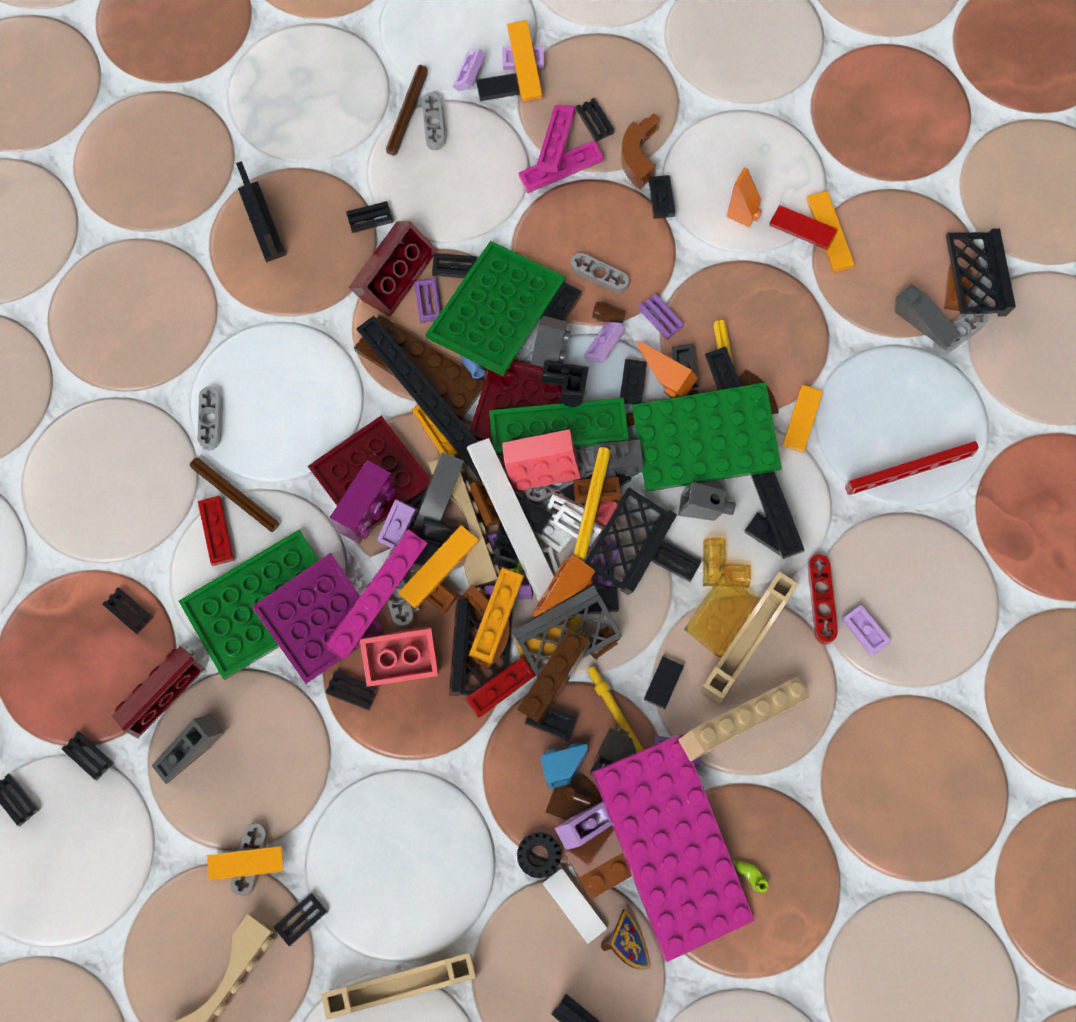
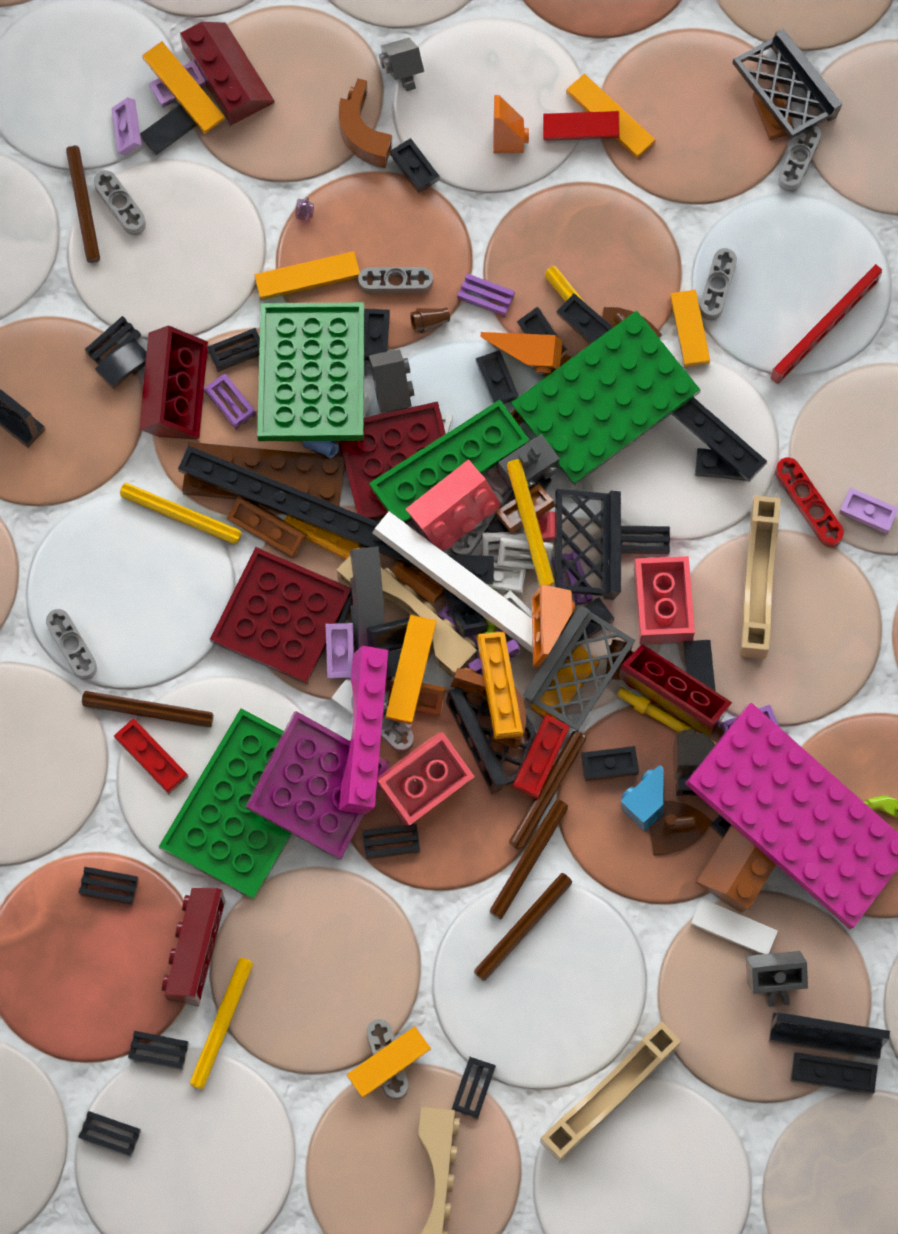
camera: 30 degrees left, 0 degrees up
dark grey slope [152,714,225,784] -> none
magenta brick [329,460,396,544] -> none
reddish brown brick [517,628,591,725] -> none
black tyre [517,832,561,879] -> none
dark pink plate [519,141,604,193] -> none
dark pink plate [537,105,576,172] -> none
black brick [541,361,589,407] -> none
lavender slope [554,801,612,850] -> none
black tile [576,98,614,142] -> none
lavender plate [584,322,625,363] -> none
shield [601,909,650,970] -> none
dark grey torso [678,482,736,521] -> none
tan arch [678,676,811,761] -> none
clear yellow tile [684,573,759,658] -> none
clear yellow brick [703,538,751,588] -> none
dark grey slope [895,284,960,349] -> none
none -> black slope [95,340,147,389]
none -> yellow axle [120,483,242,545]
none -> dark red slope [180,22,275,125]
none -> yellow axle [190,958,253,1090]
none -> dark orange tile [227,496,308,558]
none -> light orange tile [254,251,360,301]
none -> clear purple plate [295,197,314,222]
none -> dark grey brick [379,38,424,91]
none -> reddish brown axle [474,873,572,981]
none -> reddish brown axle [490,799,568,919]
none -> reddish brown axle [509,731,586,850]
none -> dark red slope [619,644,732,737]
none -> coral brick [634,556,695,645]
none -> light grey beam [700,248,737,320]
none -> dark grey brick [746,951,808,1007]

